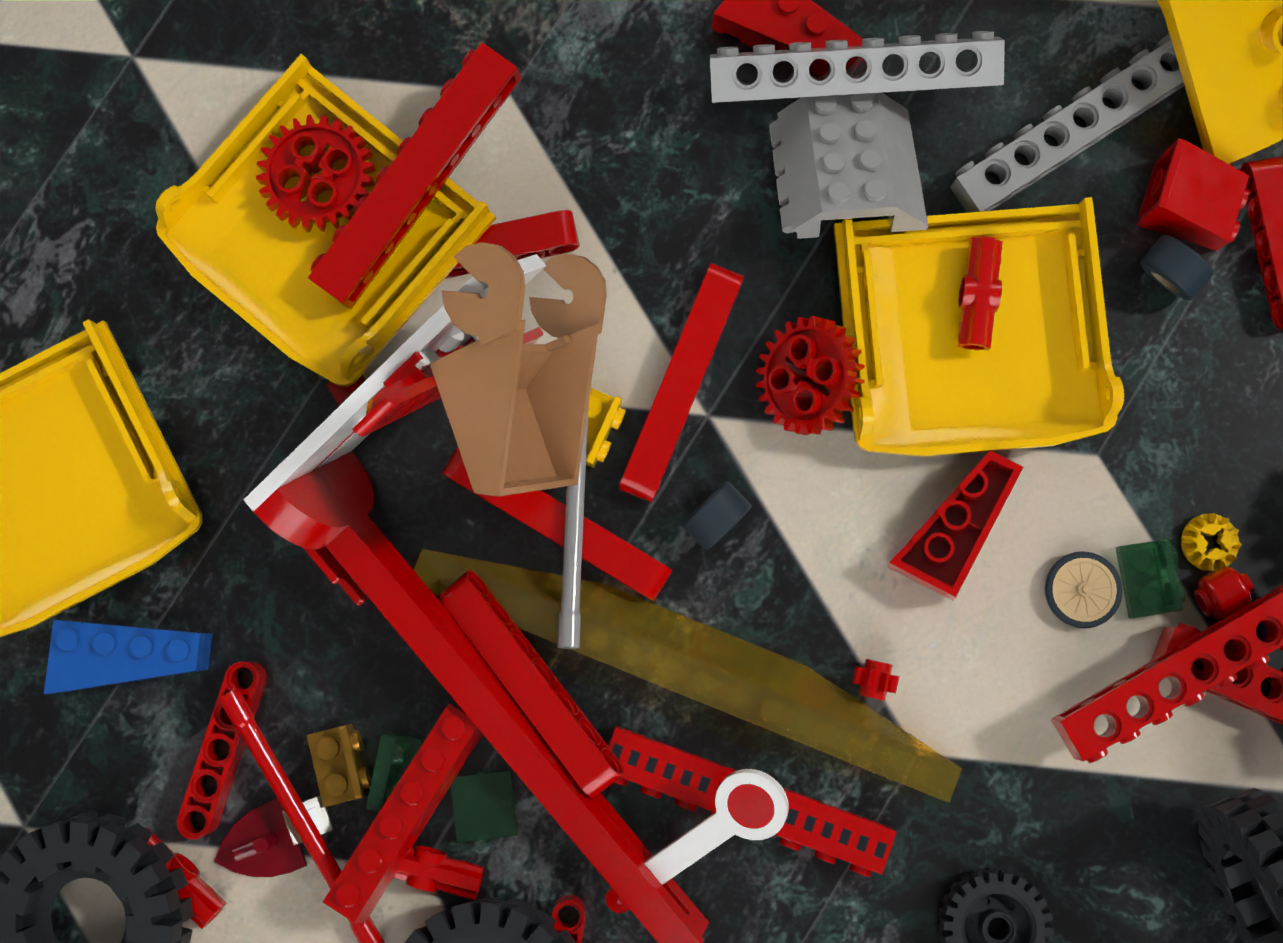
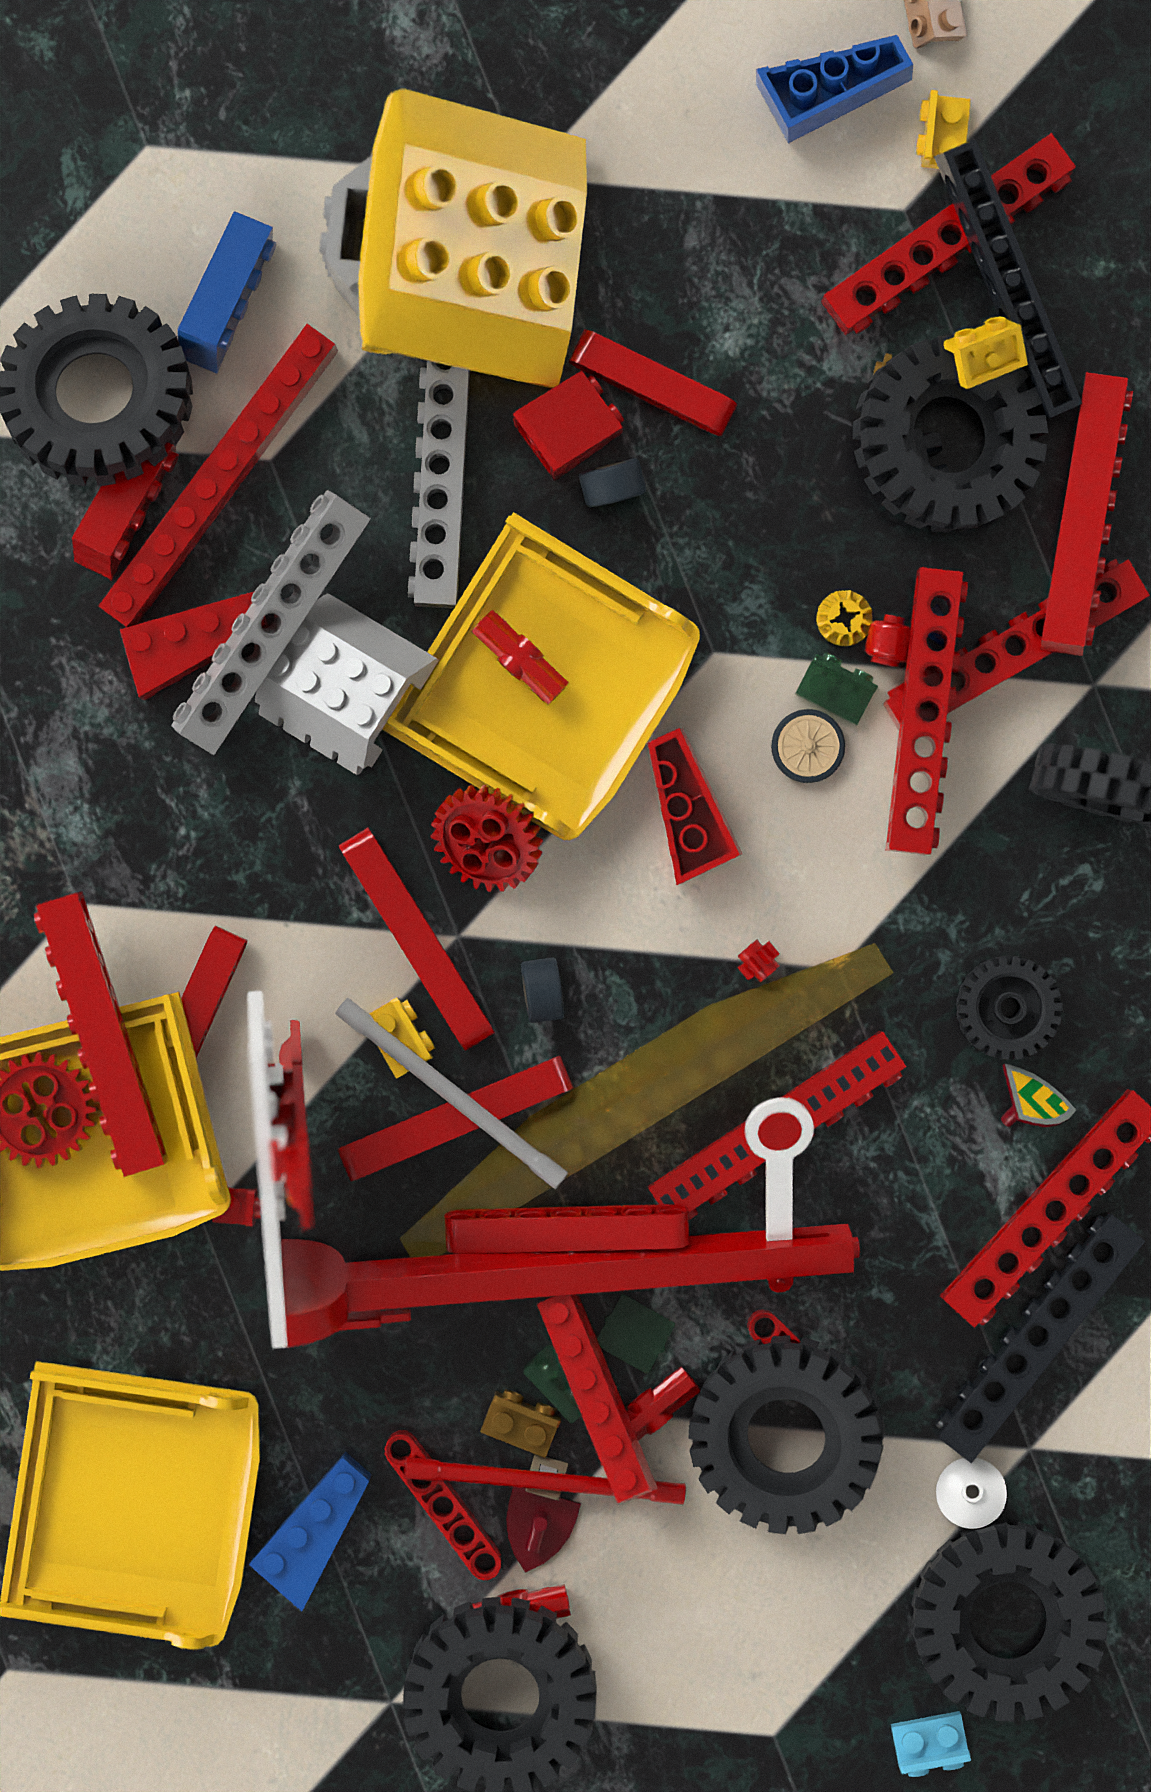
camera: 55 degrees left, 5 degrees up
medium nougat piece [429,242,607,496] -> none

